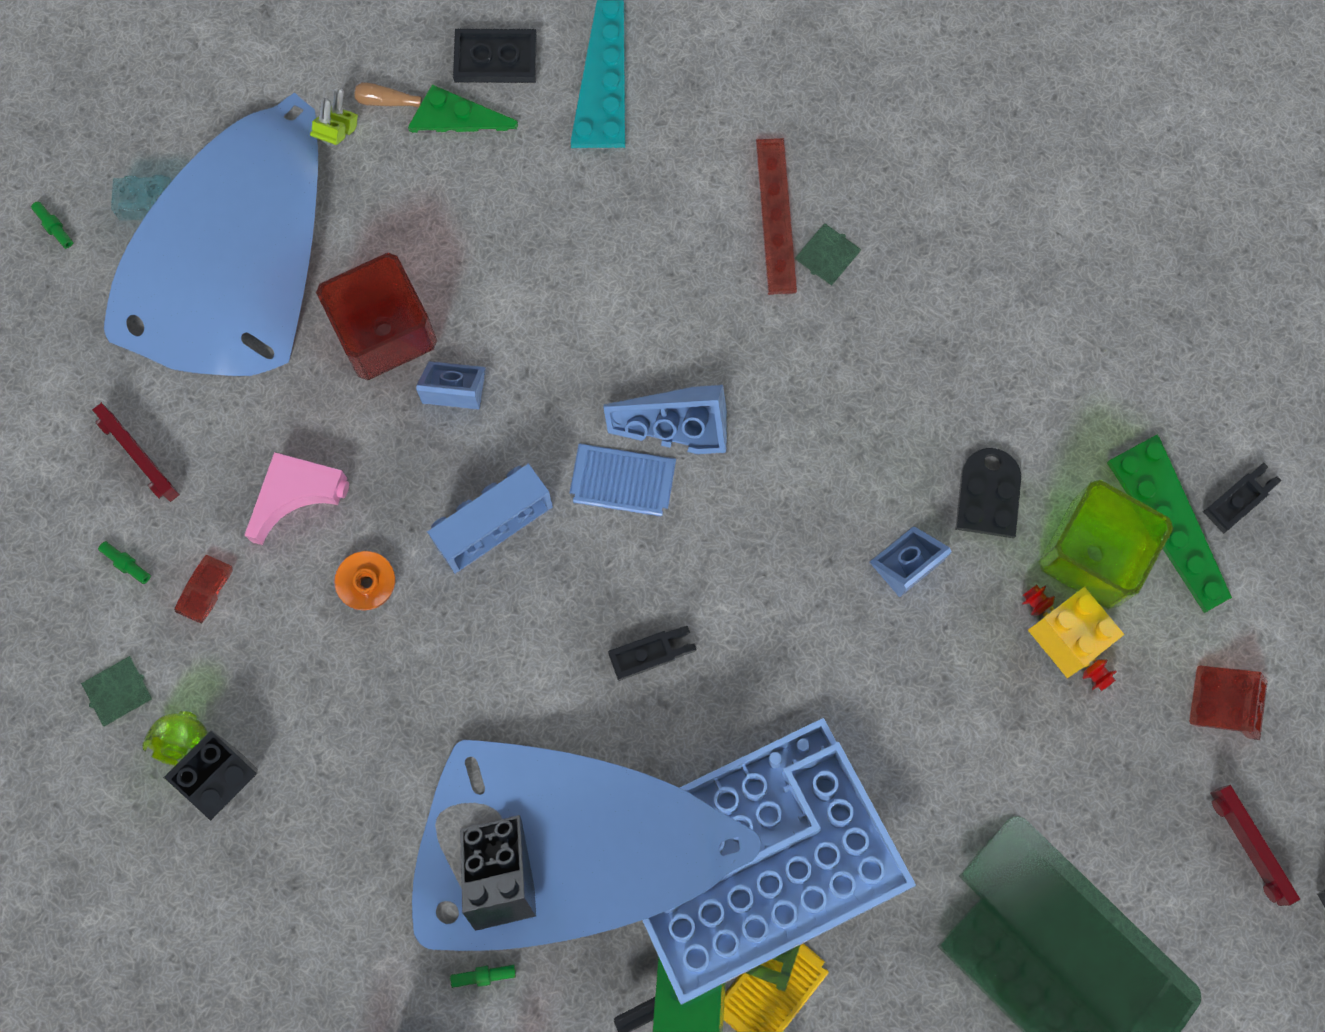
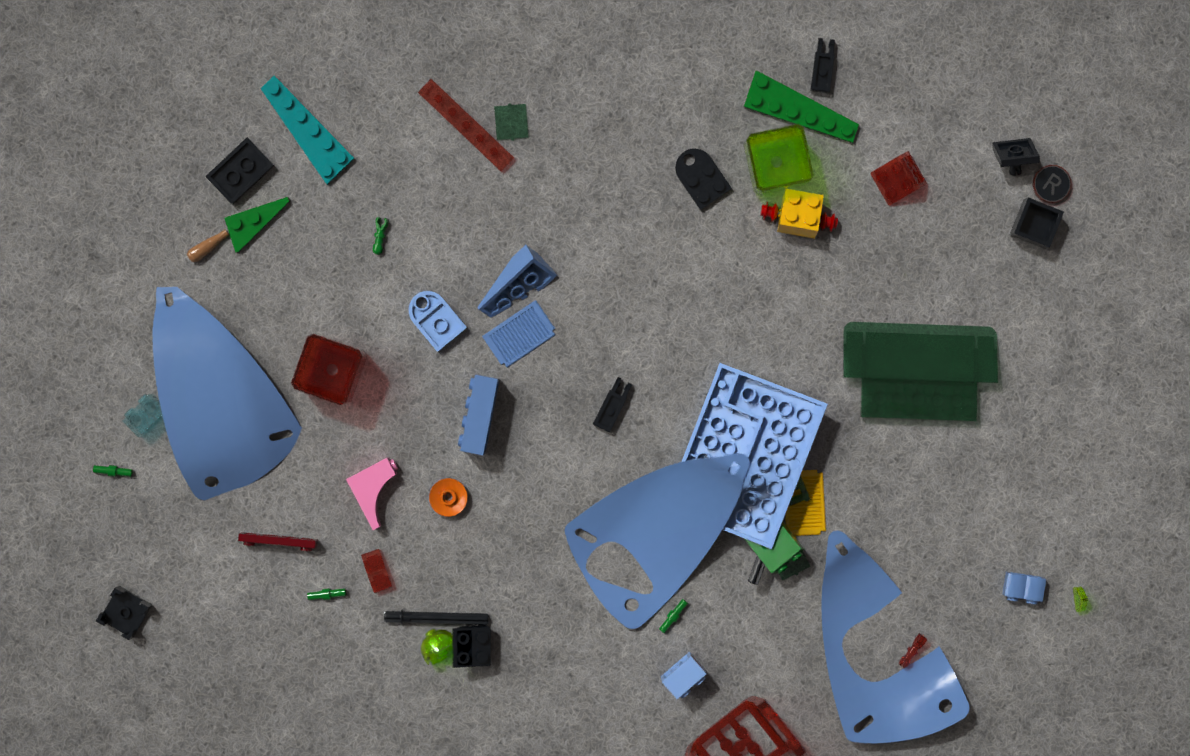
camera: 45 degrees left, 15 degrees up
clear green piece [81,656,152,727] -> none
lime piece [310,88,358,146] -> none
medium blue slope [416,361,485,409] -> none
black slope [460,815,536,931] -> none
medium blue slope [870,526,952,597] -> none
dark red plate [1210,785,1301,906] -> none
none -> green piece [372,217,389,255]
none -> black axle [384,609,489,625]
none -> light blue plate [408,291,467,352]

